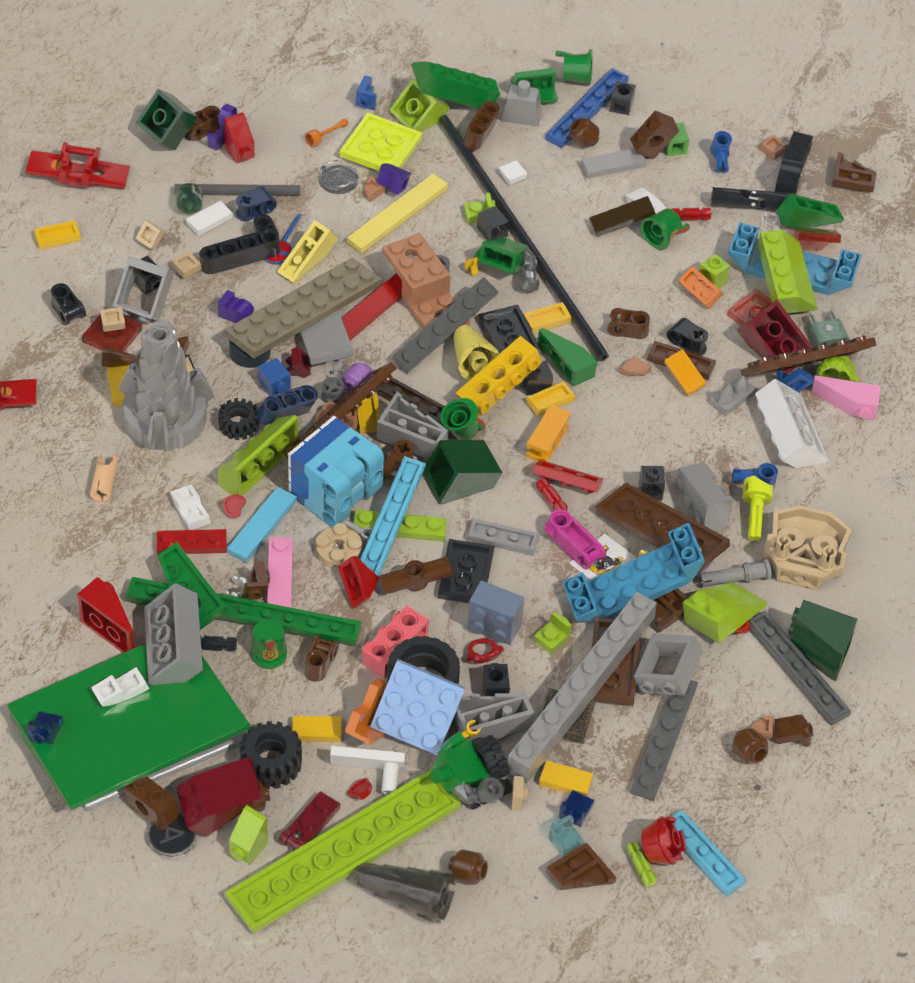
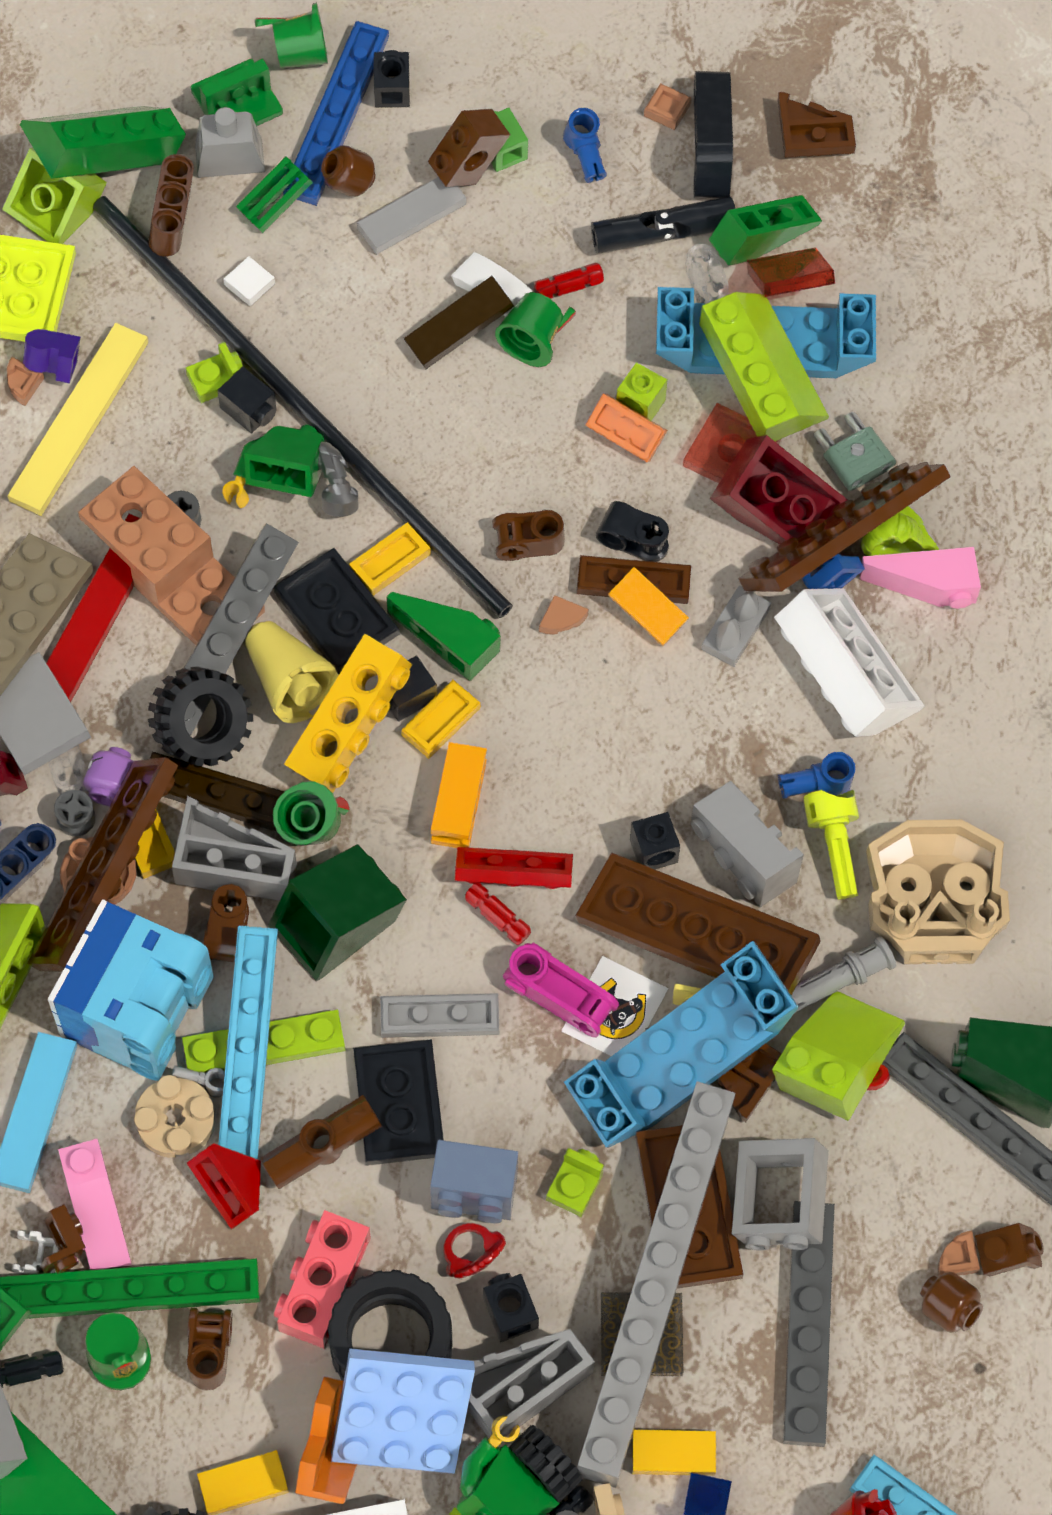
camera: 15 degrees left, 15 degrees up
none -> black tyre [148,667,253,766]
none -> green tile [236,156,313,233]

